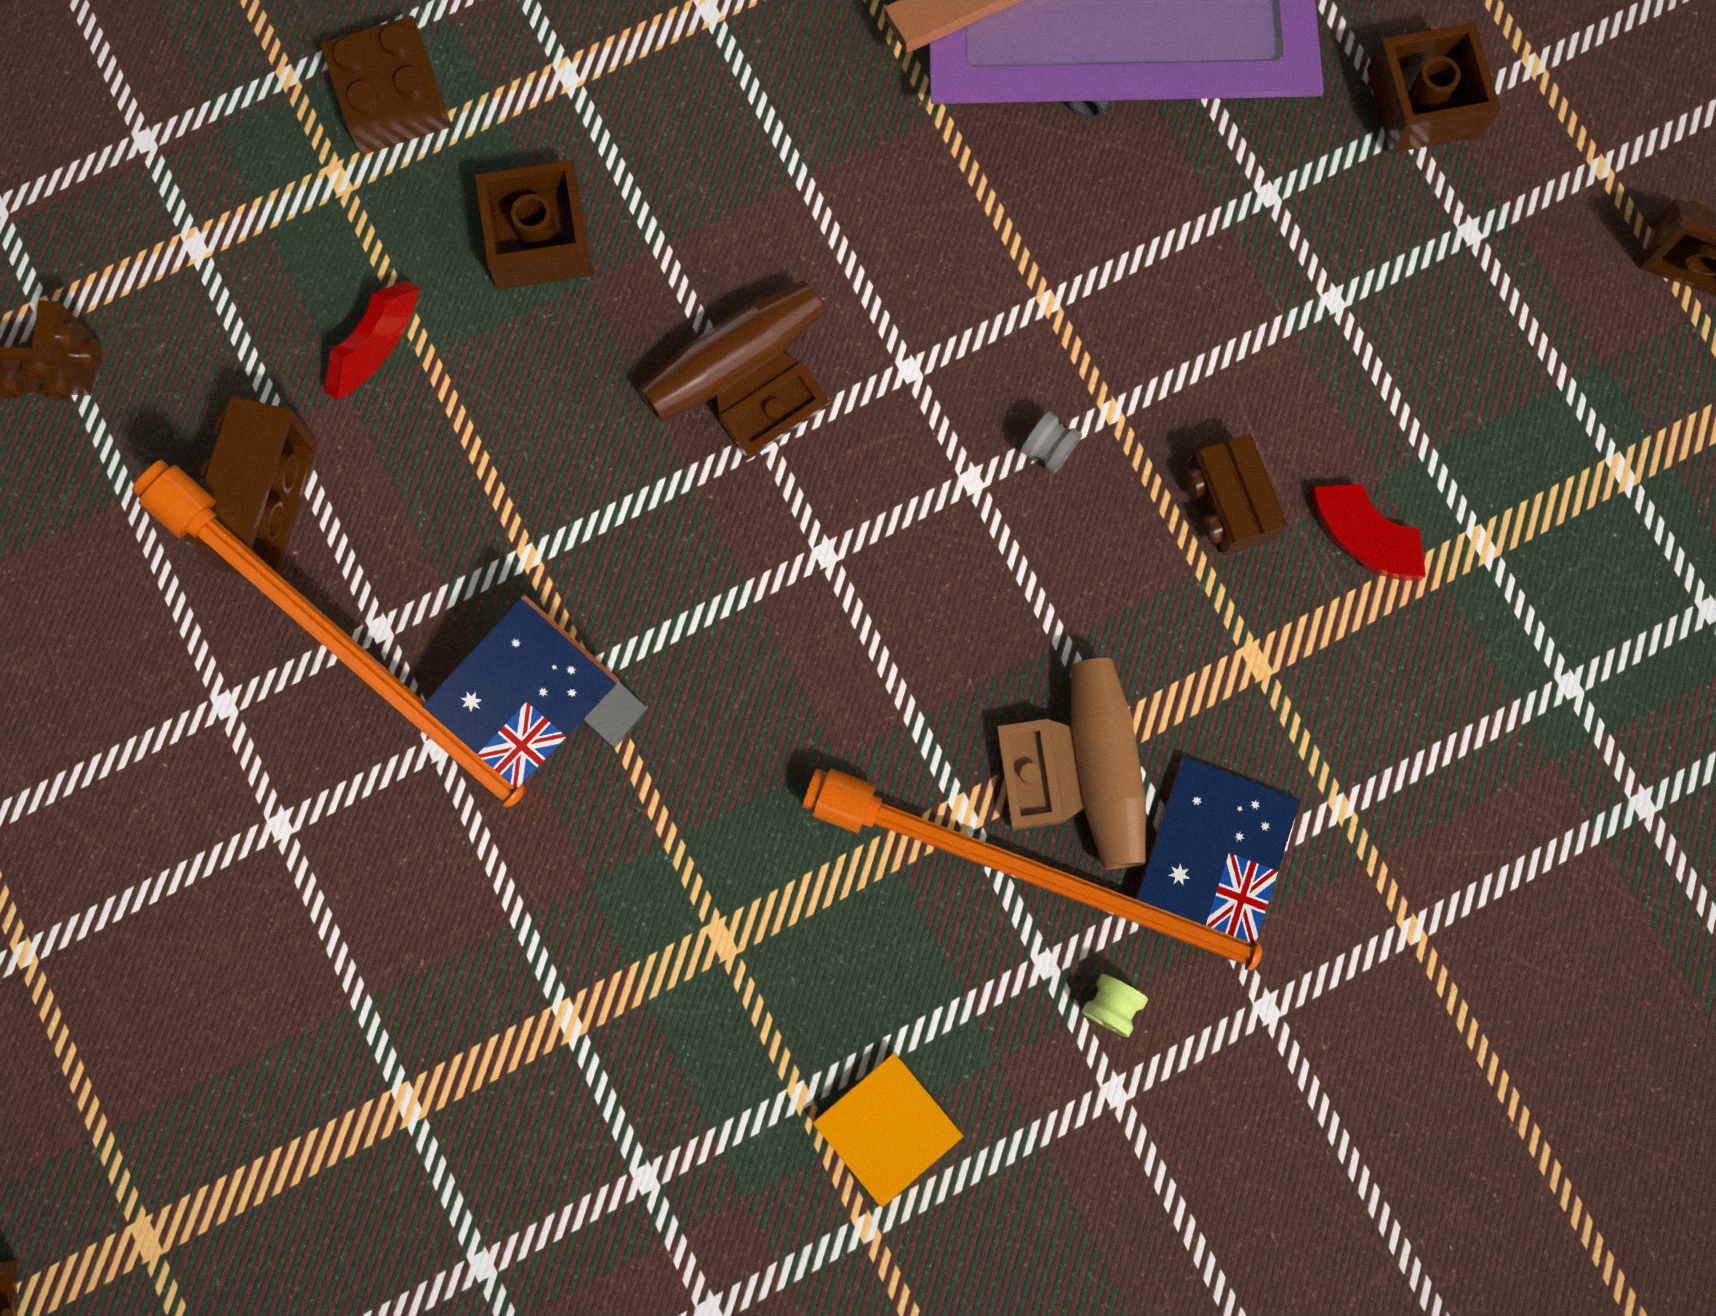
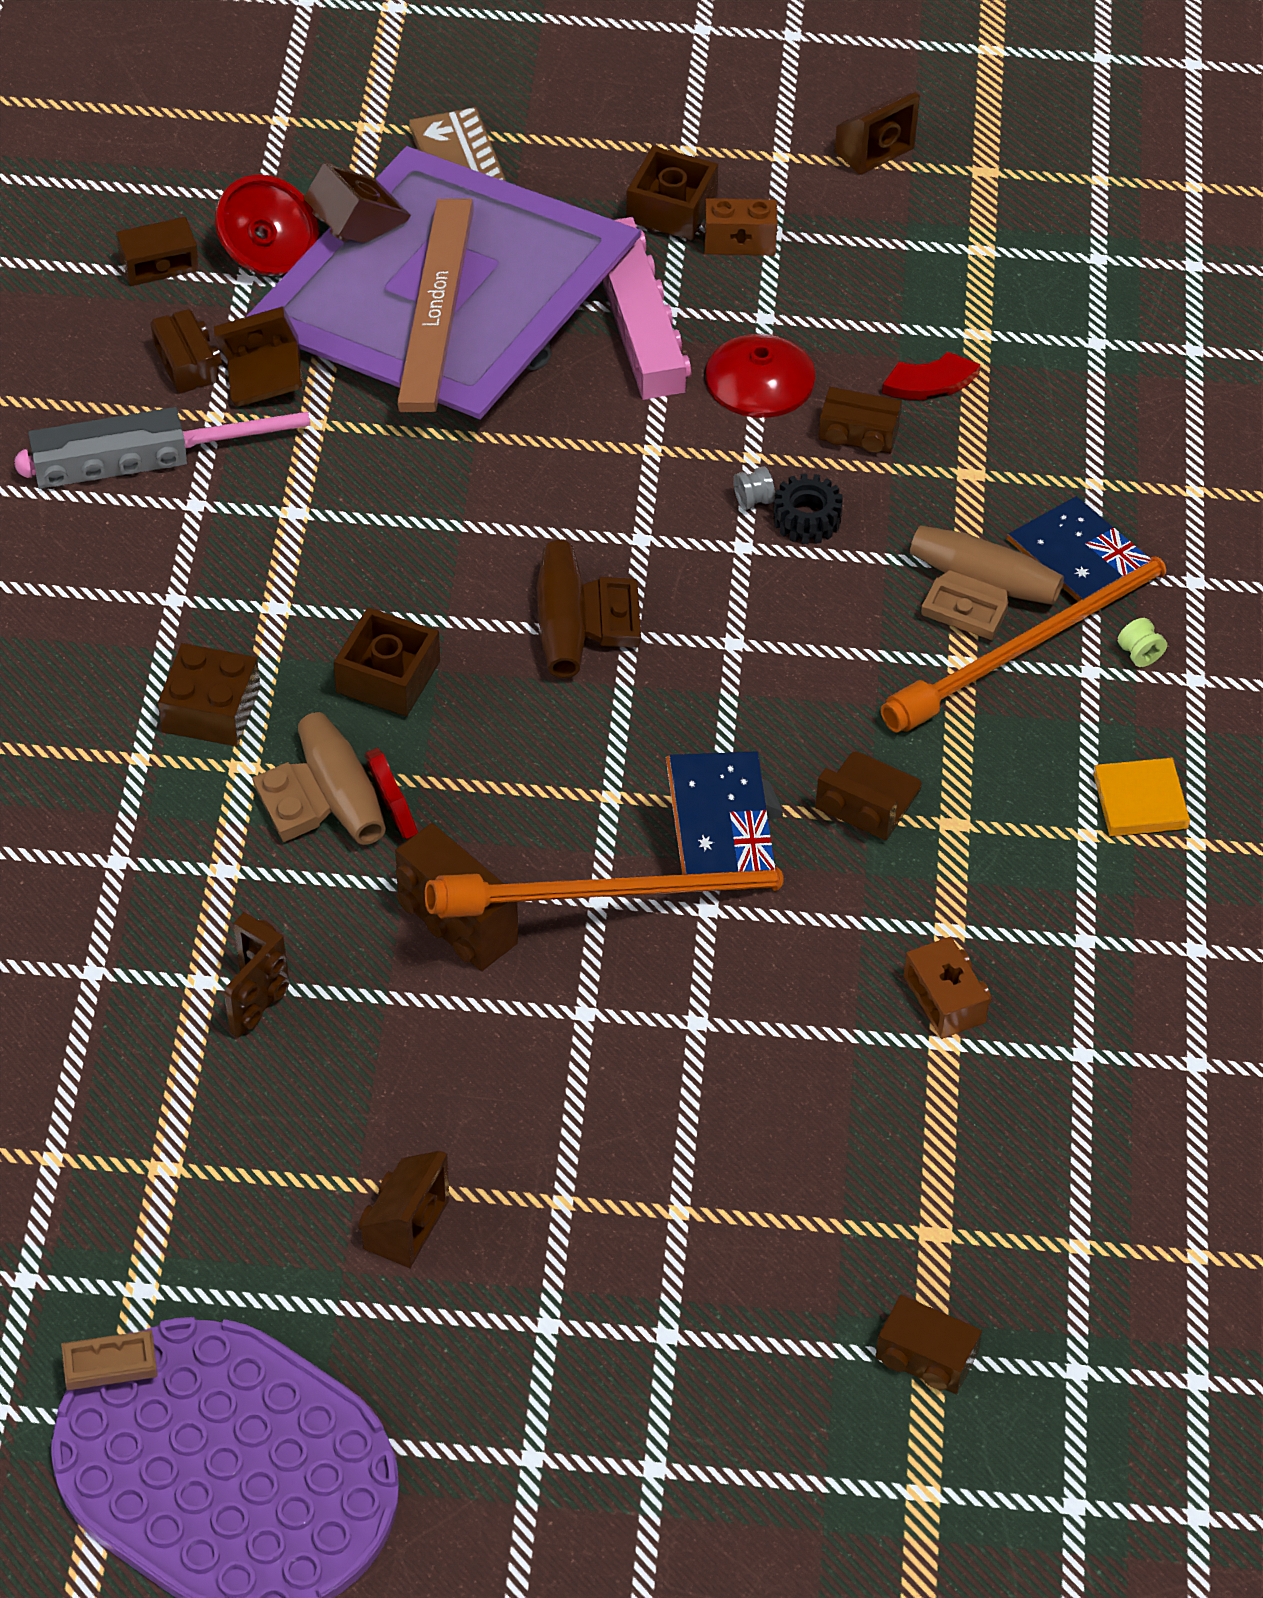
camera: 55 degrees left, 25 degrees down
none -> medium nougat plate [252,712,386,845]
none -> bright pink brick [602,217,691,400]
none -> dark orange brick [705,198,778,256]
none -> red dish [706,333,815,418]
none -> black tyre [773,474,843,544]
none -> reddish brown bracket [815,752,921,841]
none -> dark orange brick [904,936,991,1039]

